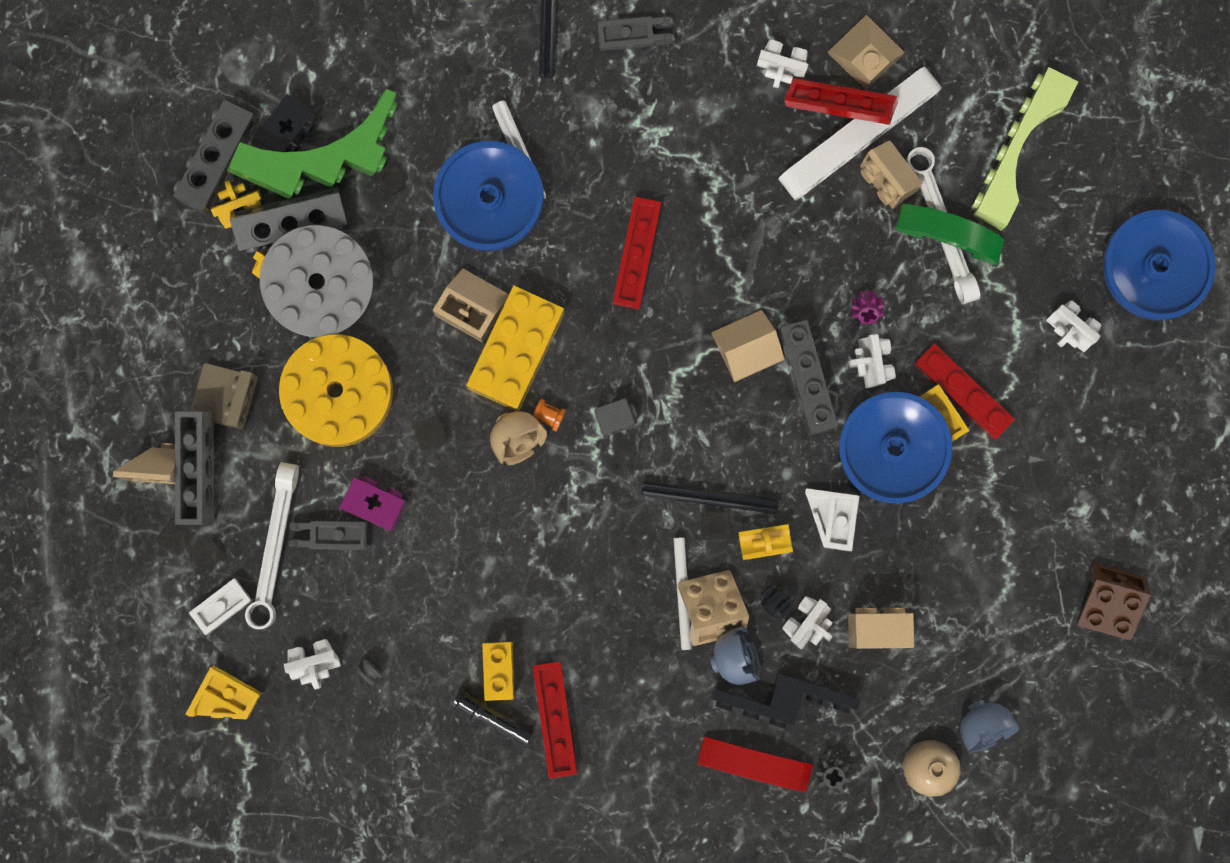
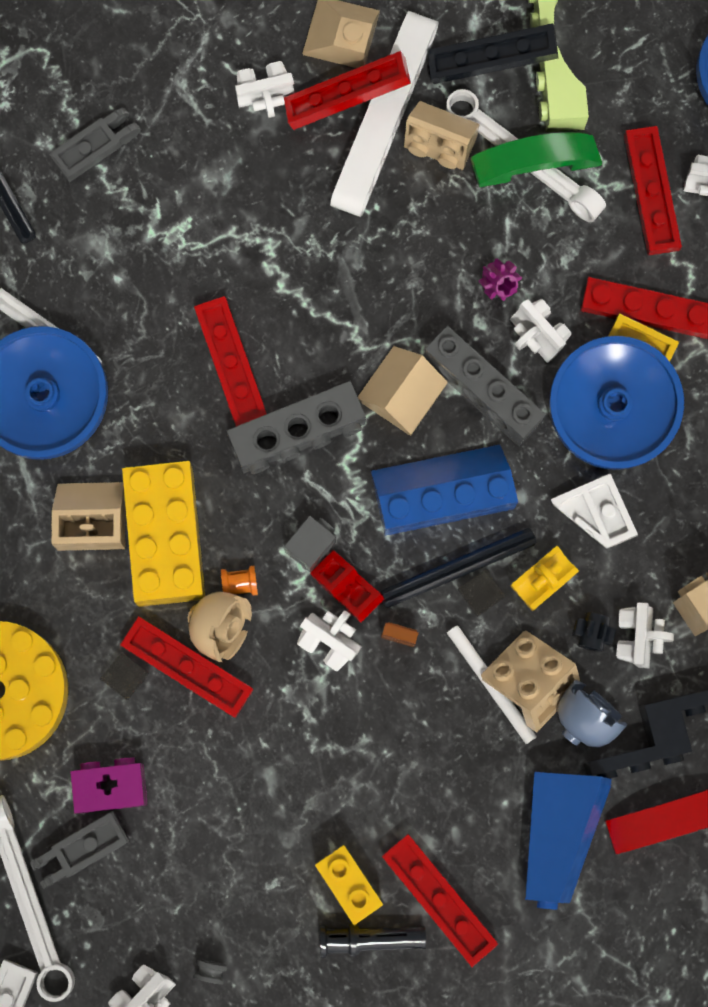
camera: 30 degrees left, 5 degrees down
none -> red plate [120,616,254,719]
none -> dark grey brick [227,381,366,474]
none -> white hips [297,610,362,671]
none -> red slope [310,550,384,623]
none -> blue slope [371,445,518,536]
none -> dark orange tile [382,622,419,647]
none -> black plate [428,23,559,84]
none -> blue slope [525,772,612,910]
none -> red plate [624,126,682,256]

